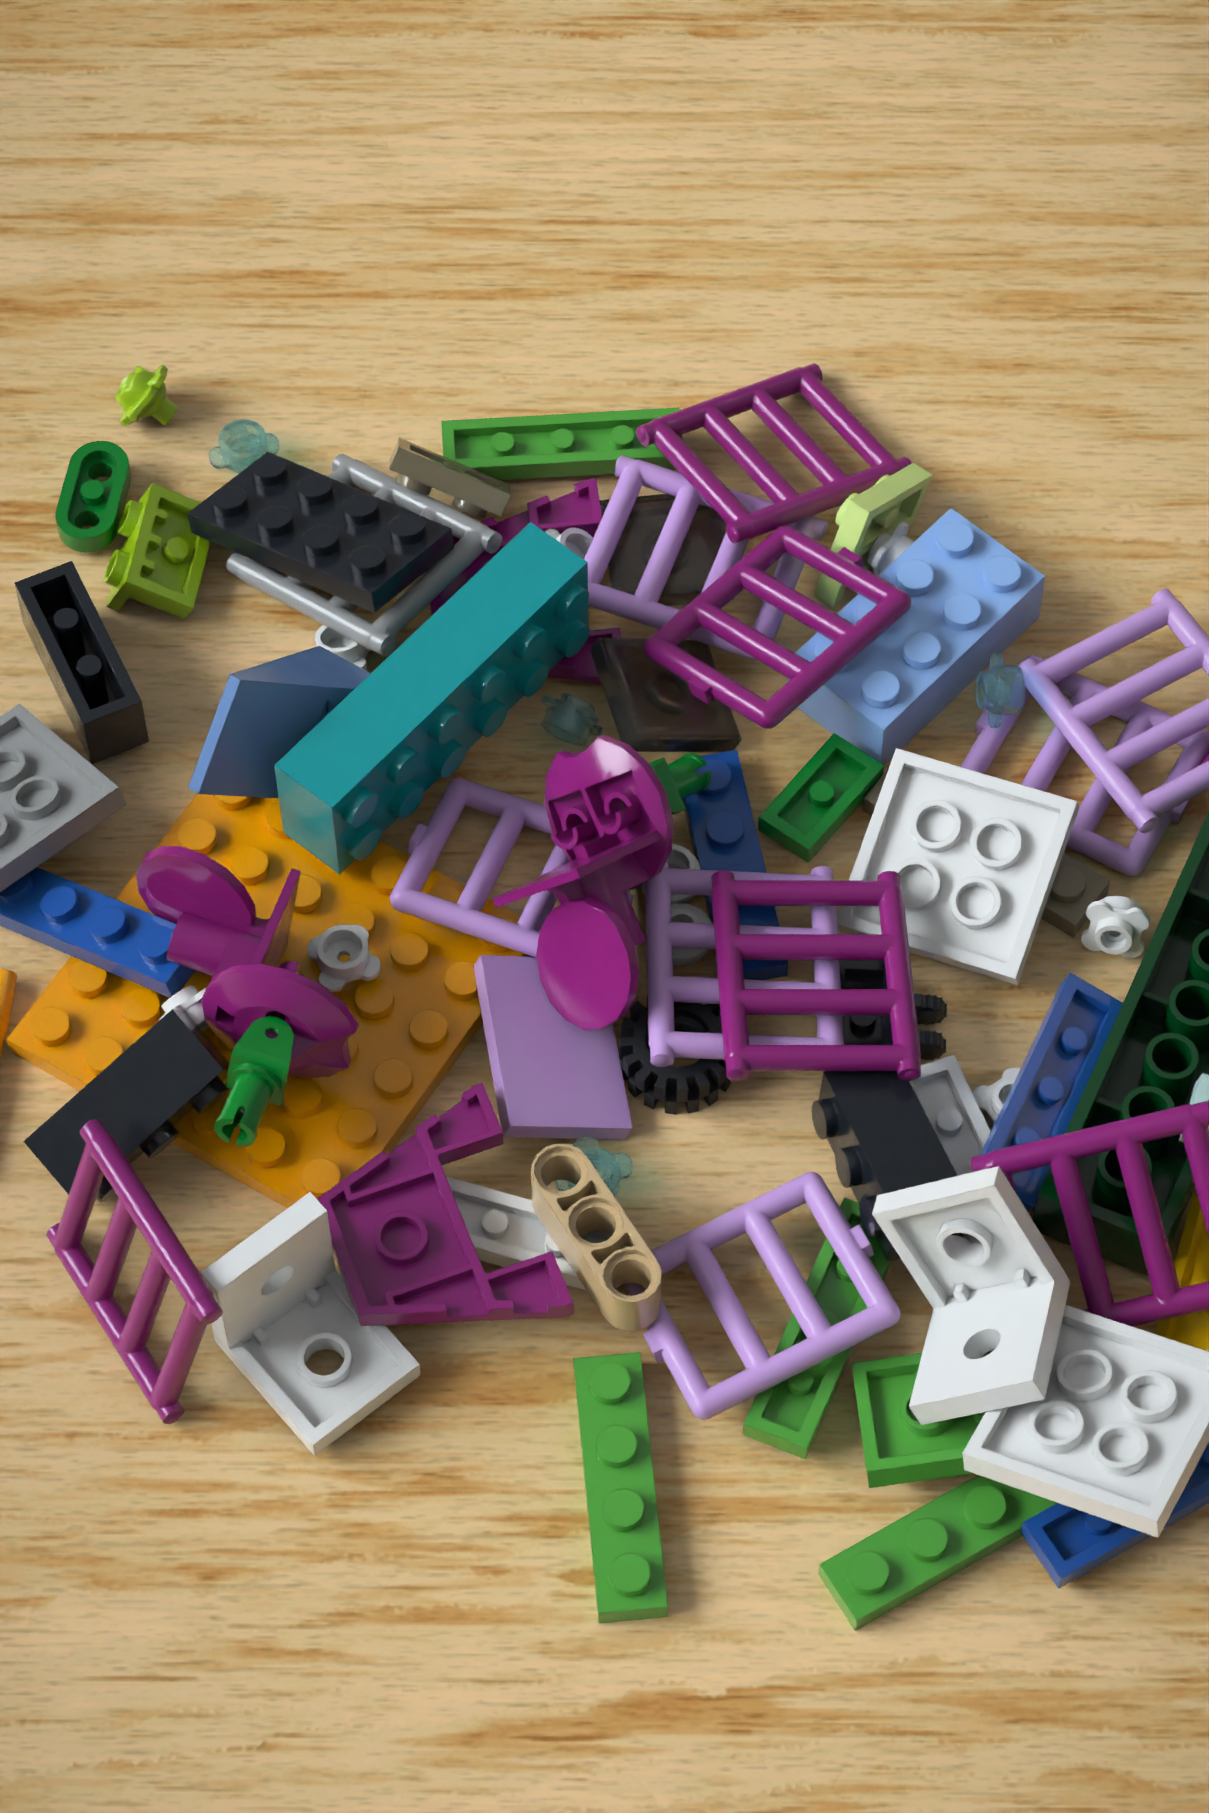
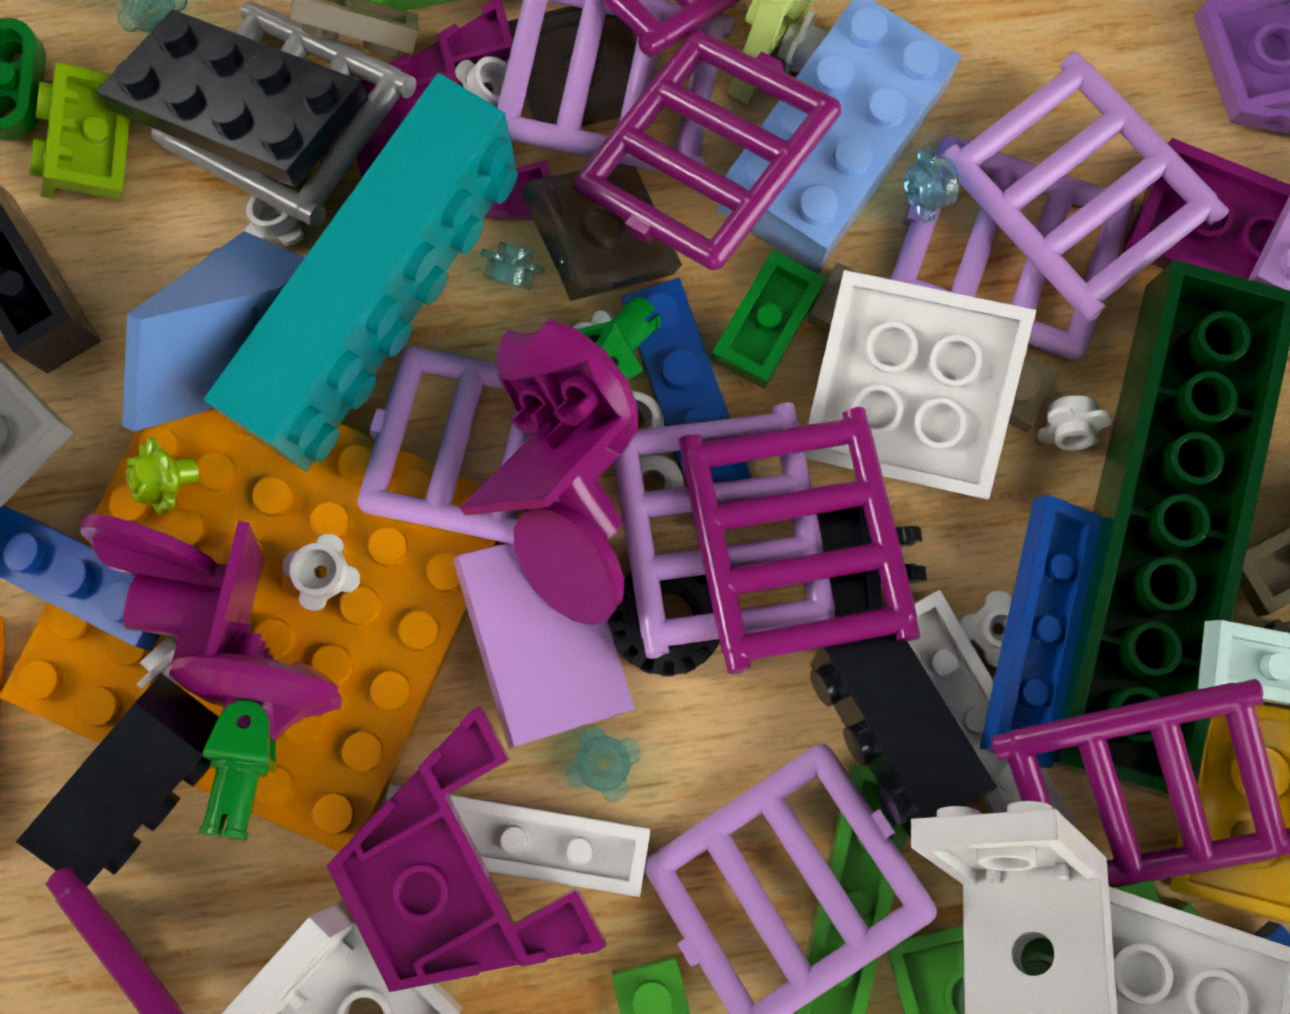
camera: 10 degrees left, 20 degrees up
tan beam [531,1144,661,1331] -> none
none -> lime plant [125,437,199,515]

